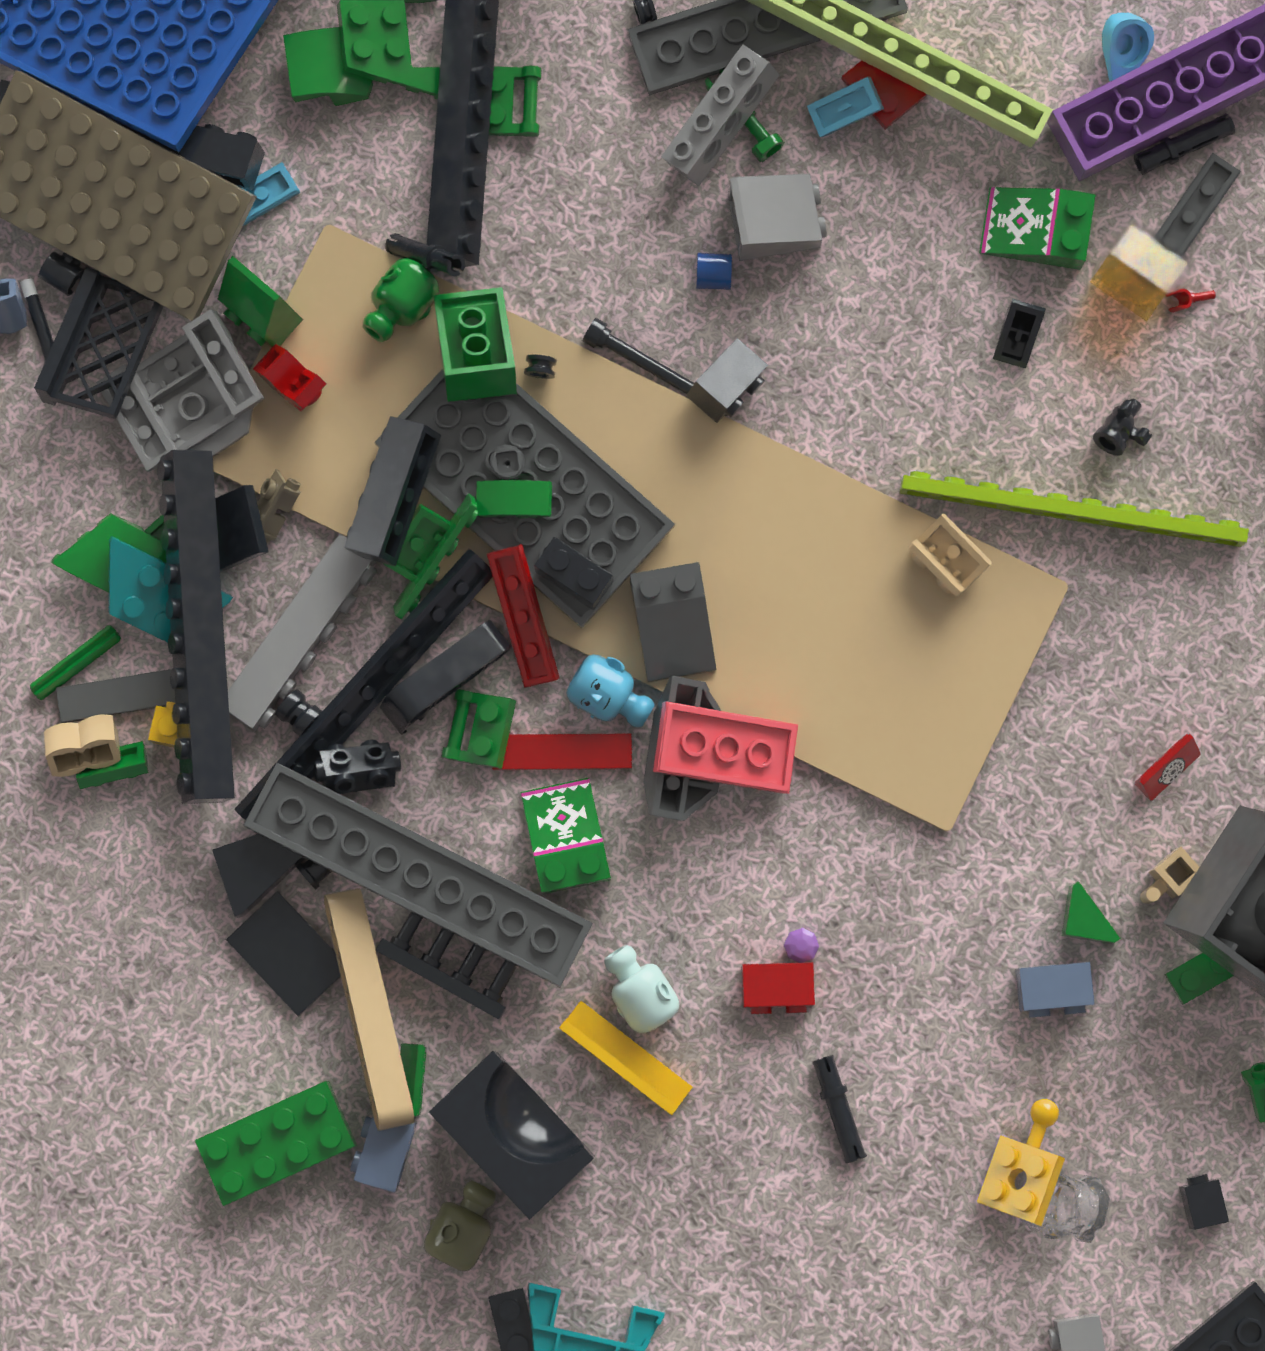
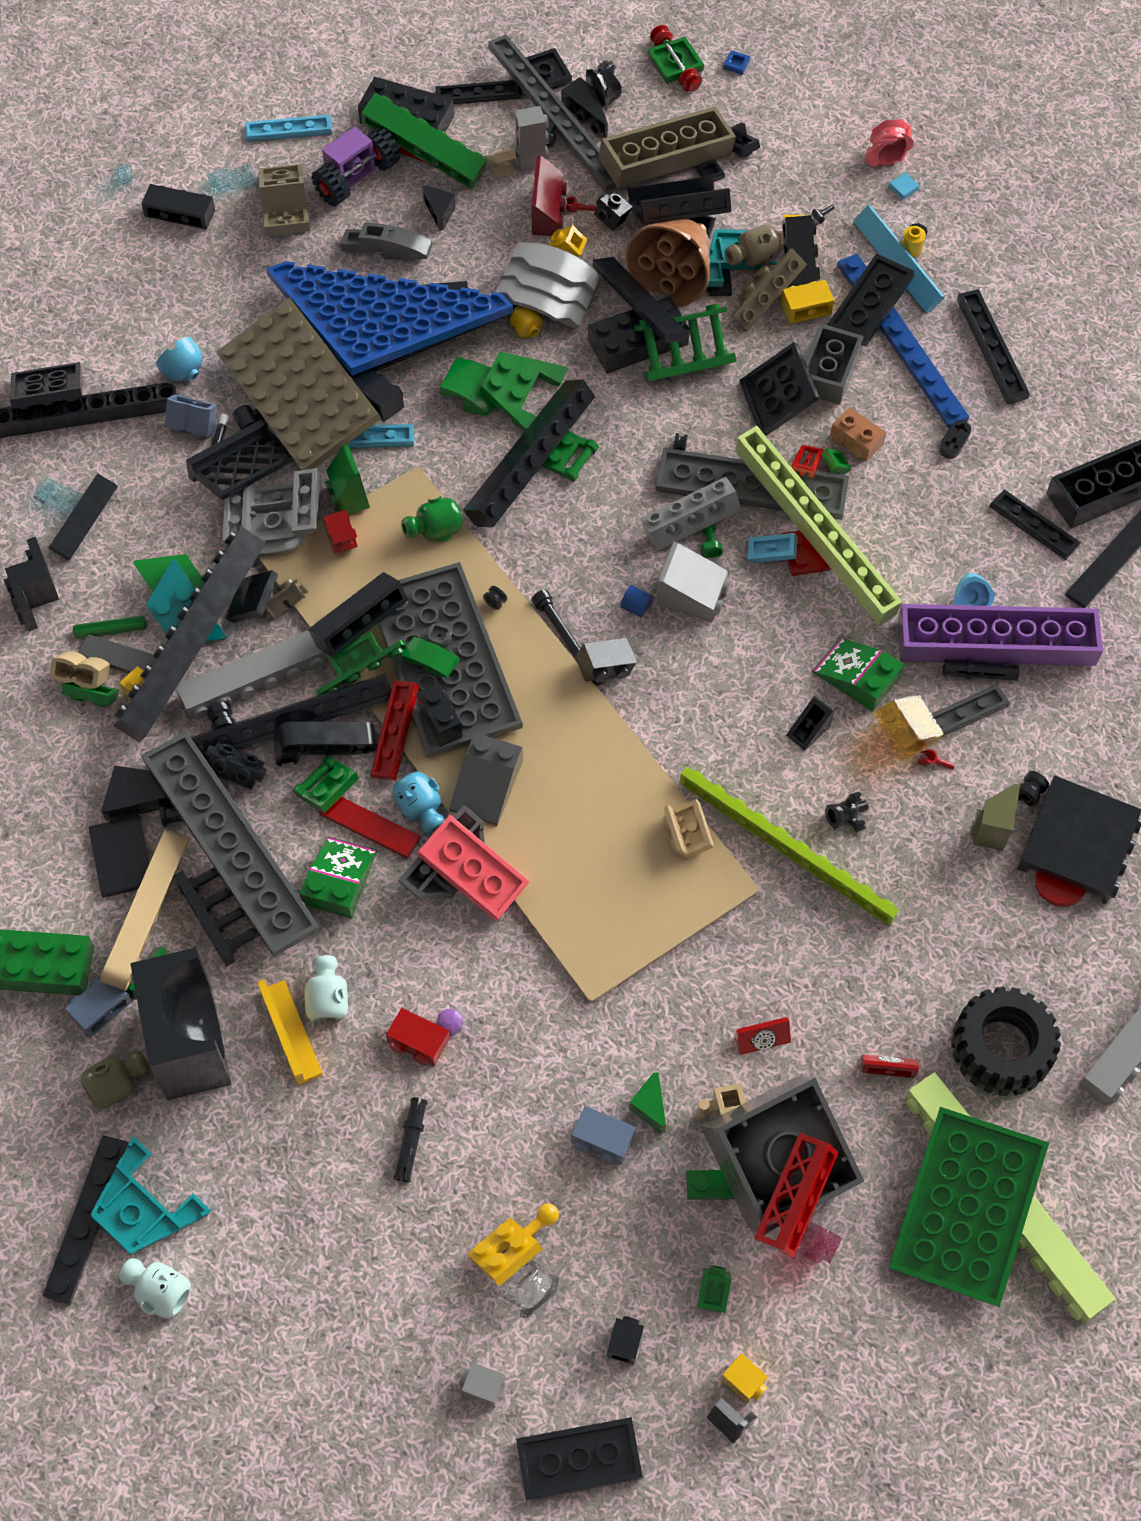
camera: 30 degrees right, 20 degrees down
black pin [385,233,465,277] -> none
green slope [433,287,517,402] -> none

